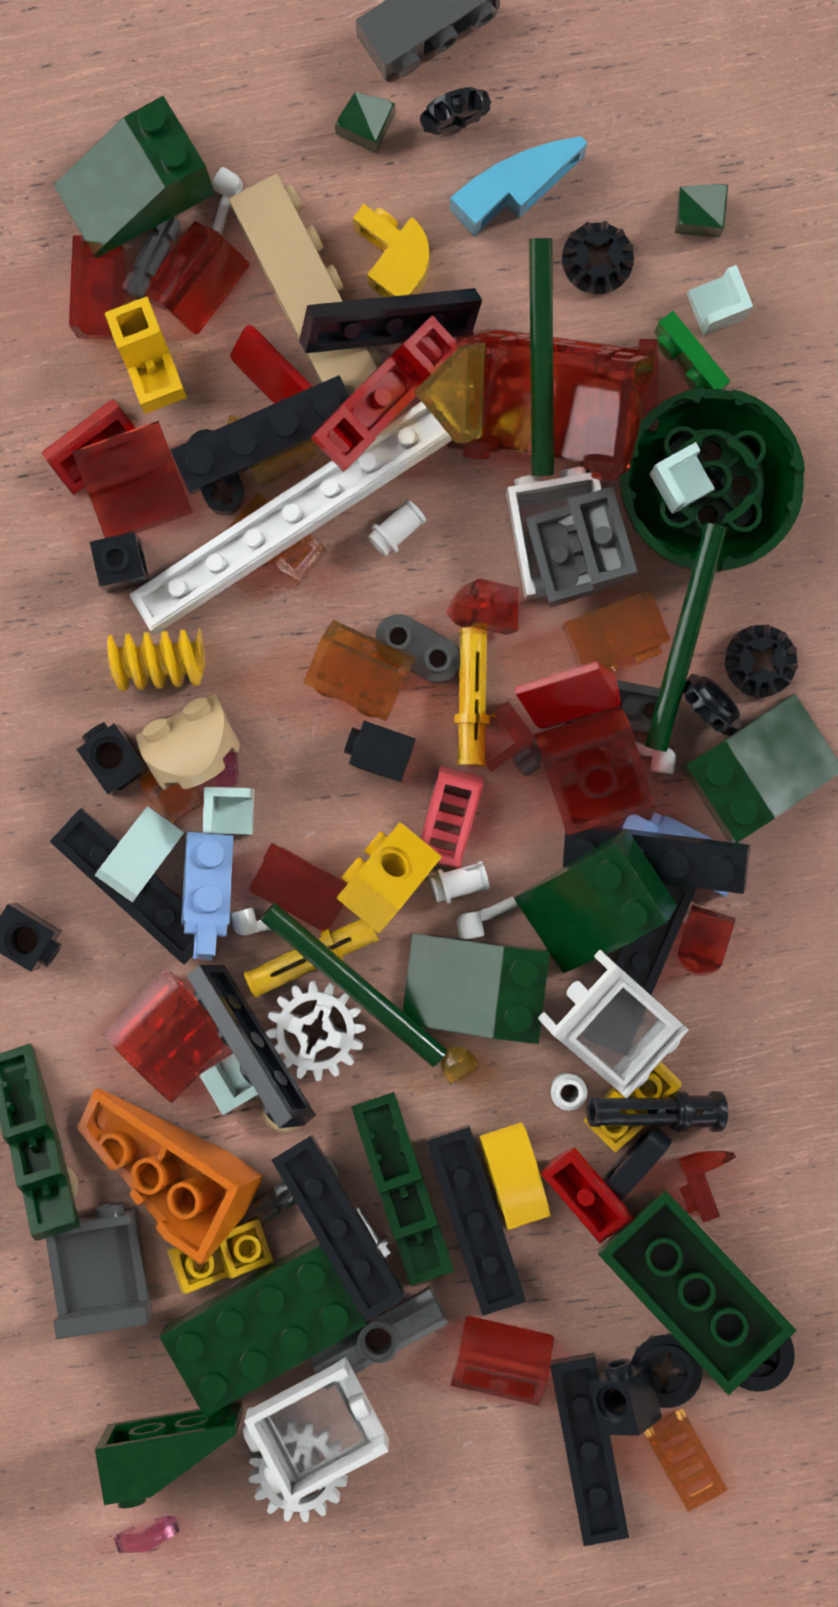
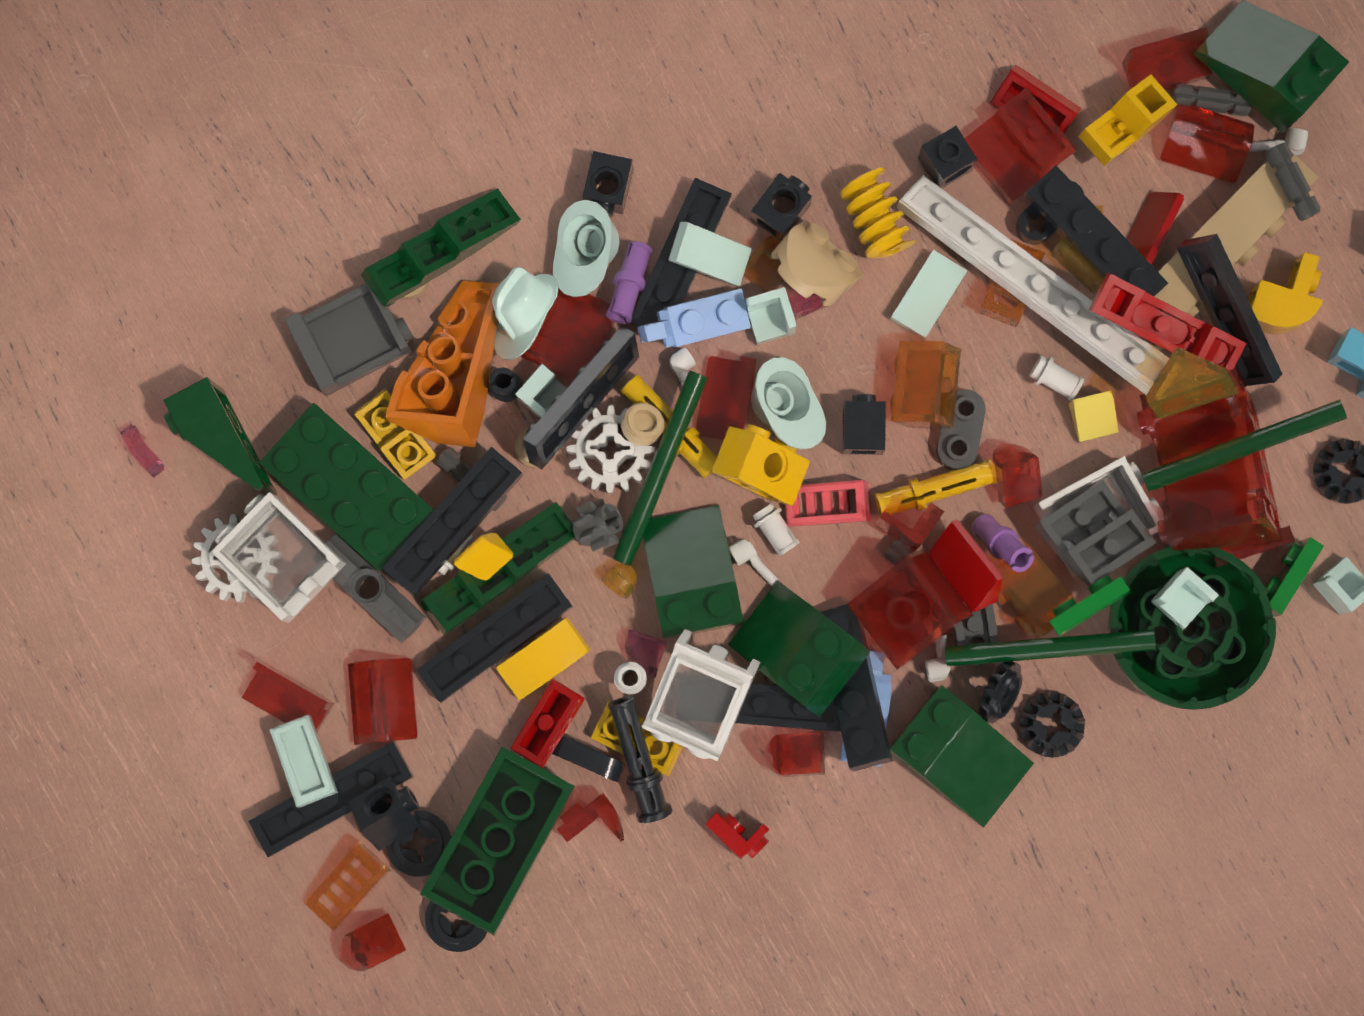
camera: 80 degrees right, 5 degrees down
none -> clear red panel [242,661,335,733]
none -> light aqua tile [270,715,338,808]
none -> clear red plate [339,913,406,972]
none -> yellow slope [454,533,513,580]
none -> black pin [490,367,522,403]
none -> light aqua piece [492,267,559,360]
none -> light aqua piece [553,200,620,297]
none -> dark grey gear [573,498,623,552]
none -> medium lavender pin [606,241,653,324]
none -> tan tile [621,403,664,446]
none -> clear pink tile [625,629,667,678]
none -> red bracket [705,812,770,859]
none -> light aqua piece [751,357,826,450]
none -> light aqua tile [890,250,967,340]
none -> medium lavender pin [972,514,1034,572]
none -> green plate [1049,575,1130,637]
none -> light yellow slope [1069,391,1119,443]
none -> dark grey axle [1266,143,1320,221]

